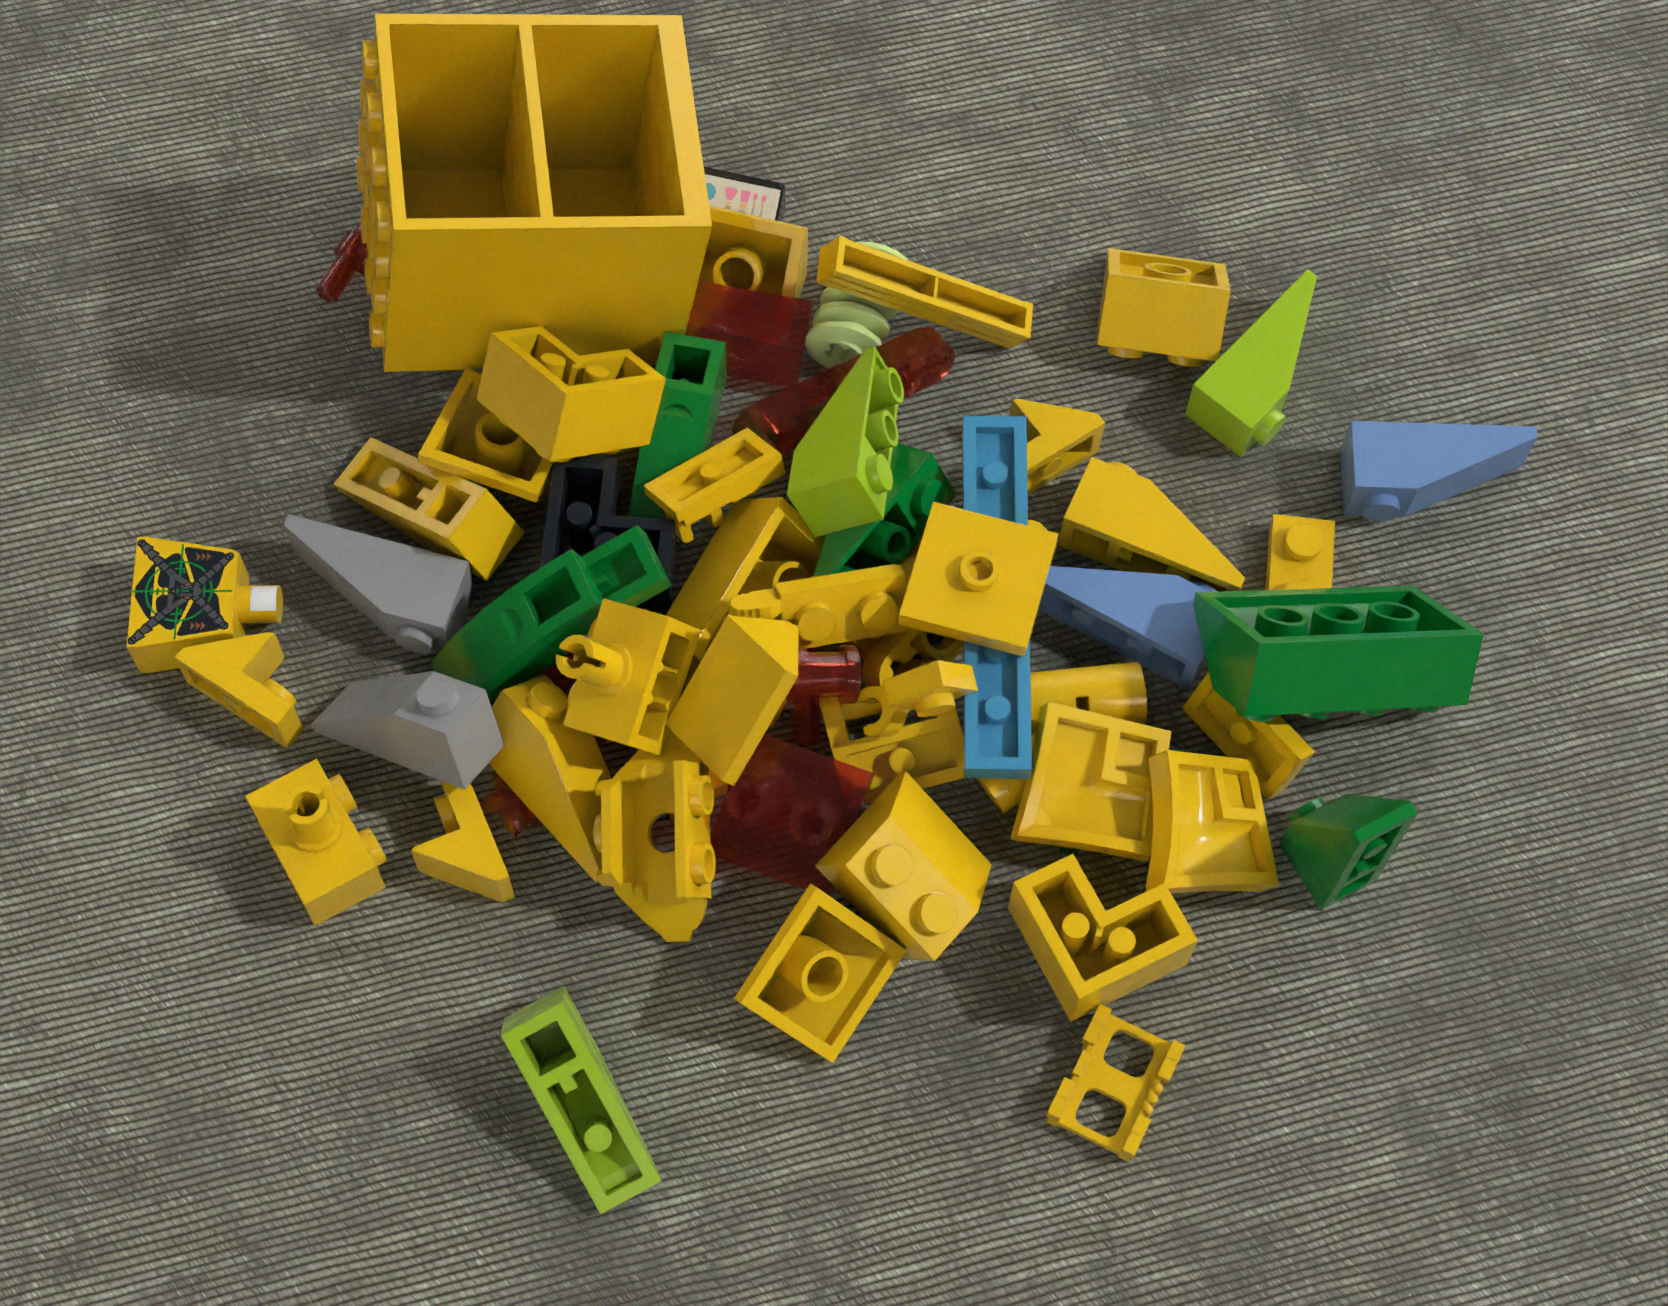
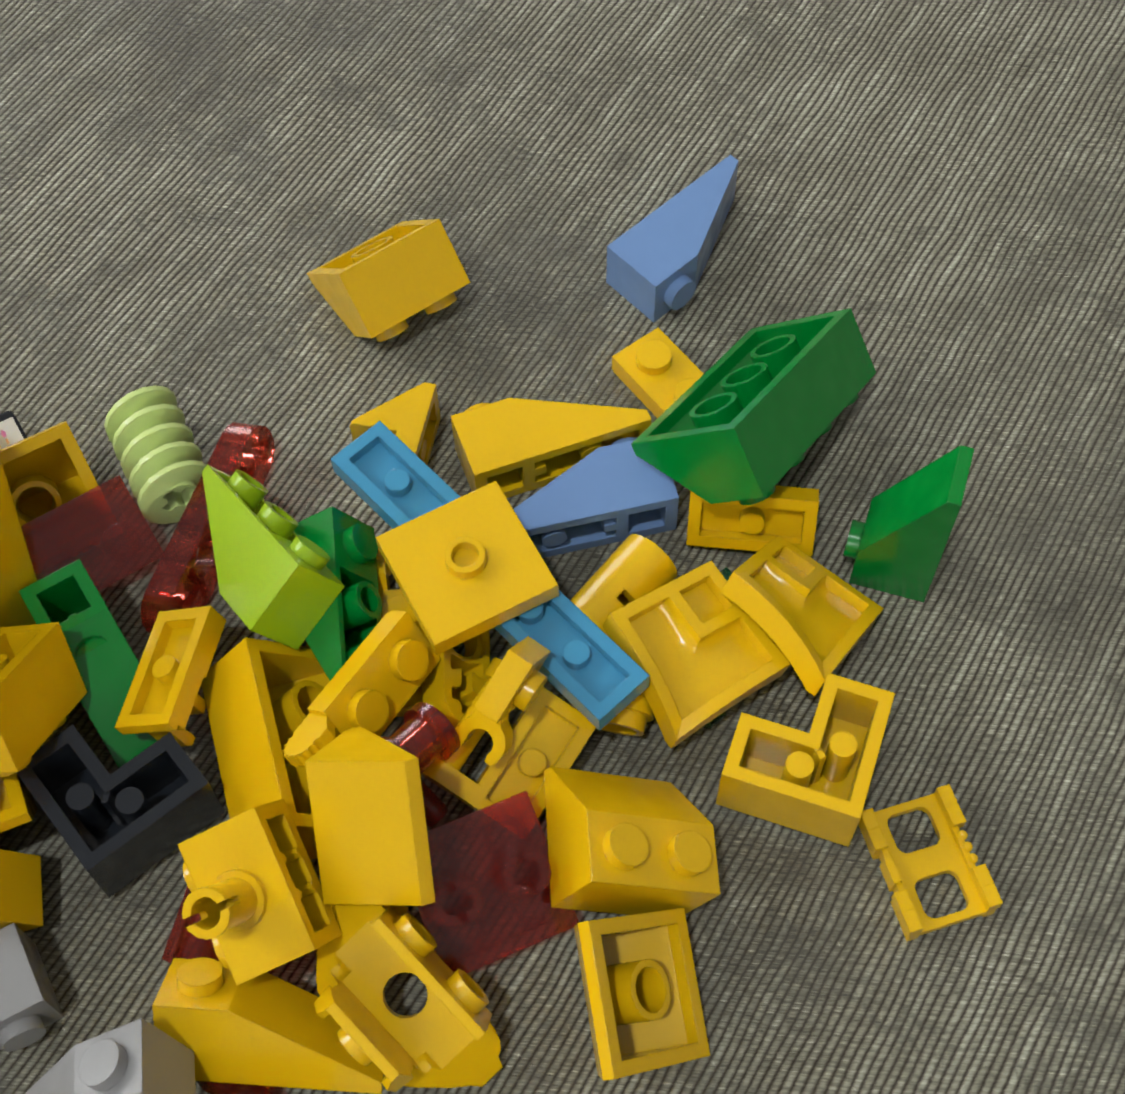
camera: 40 degrees left, 5 degrees down
green slope [431,525,671,701] -> none
yellow piece [816,235,1033,349] -> none
lime slope [1185,269,1317,458] -> none

